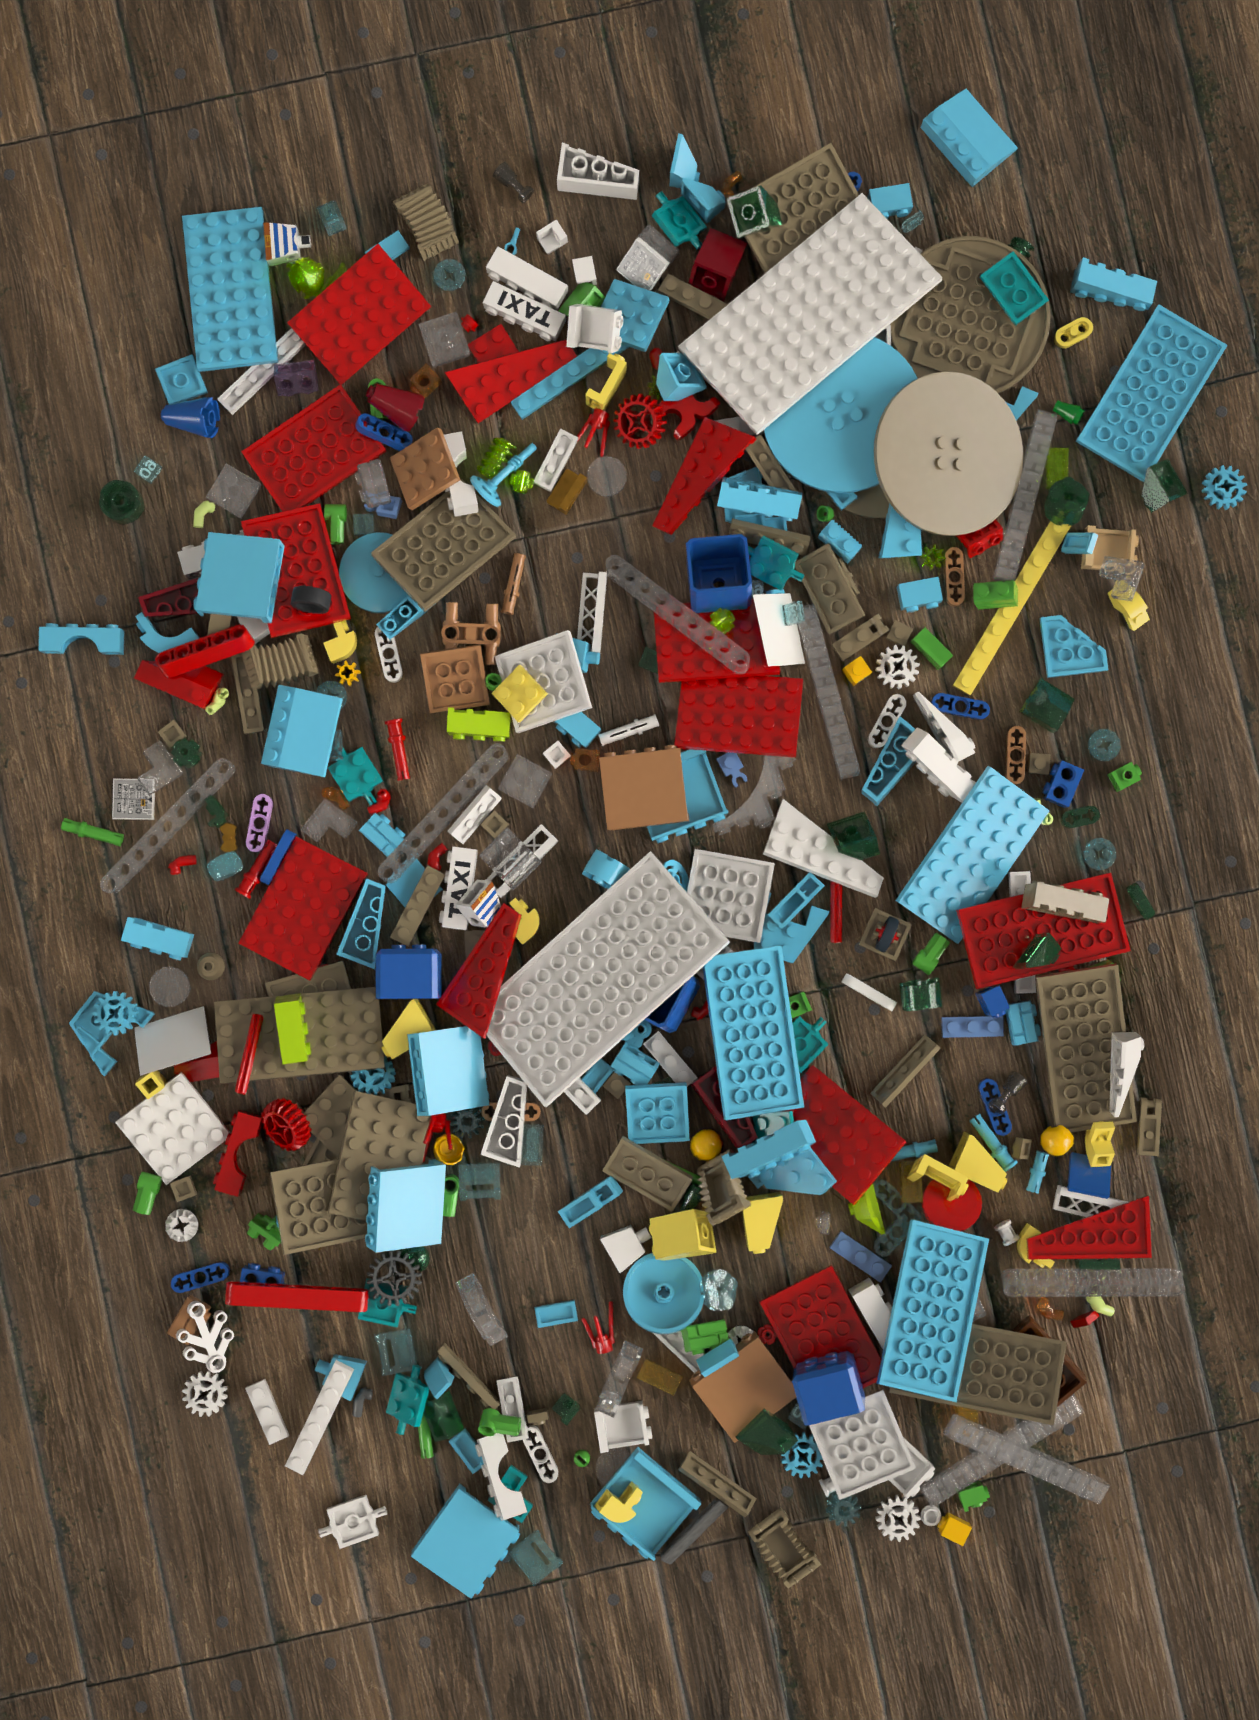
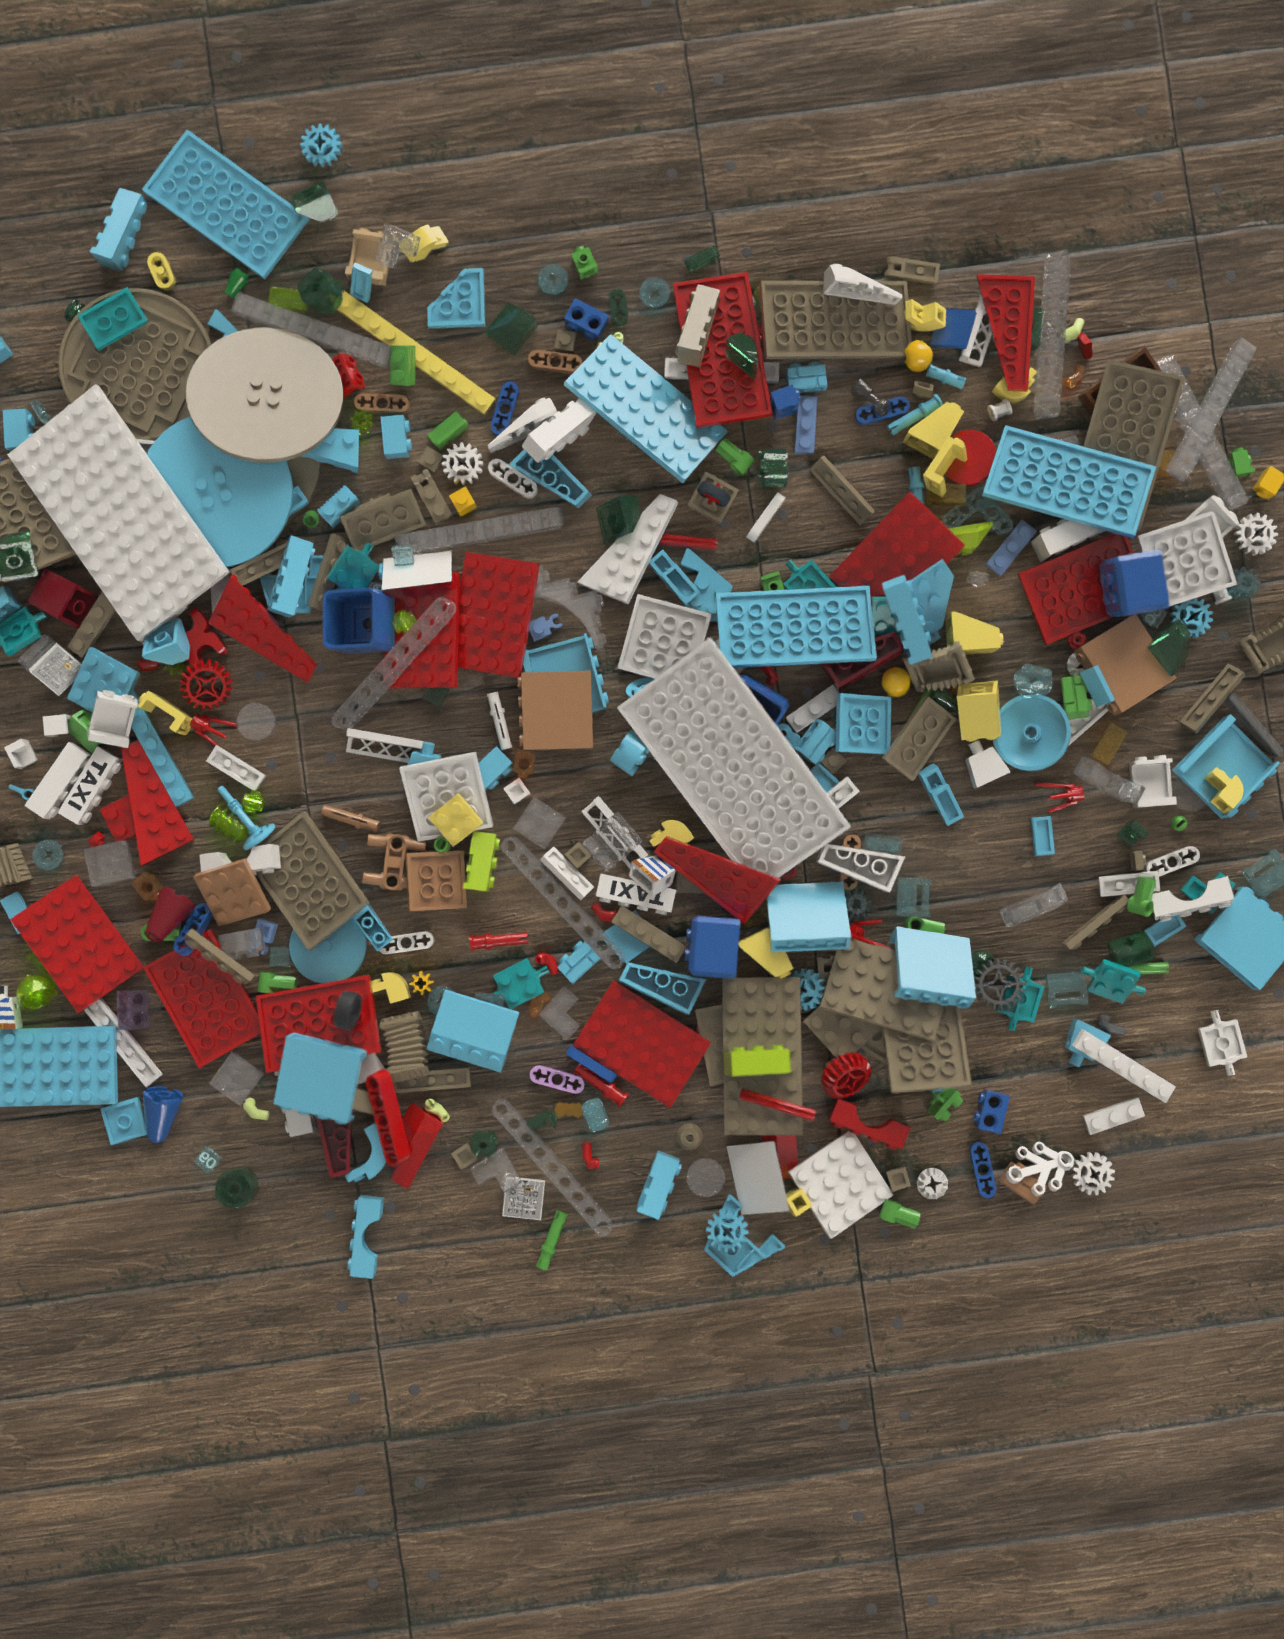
camera: 80 degrees left, 0 degrees up
red beam [225,1281,369,1312] -> none
medium azure slope [424,1357,454,1399] -> none
yellow hair [433,1134,464,1165] -> none
pearl gold panel [547,469,587,515] -> none
white plate [920,1505,941,1526] -> none
none -> dark tan plate [183,929,254,984]

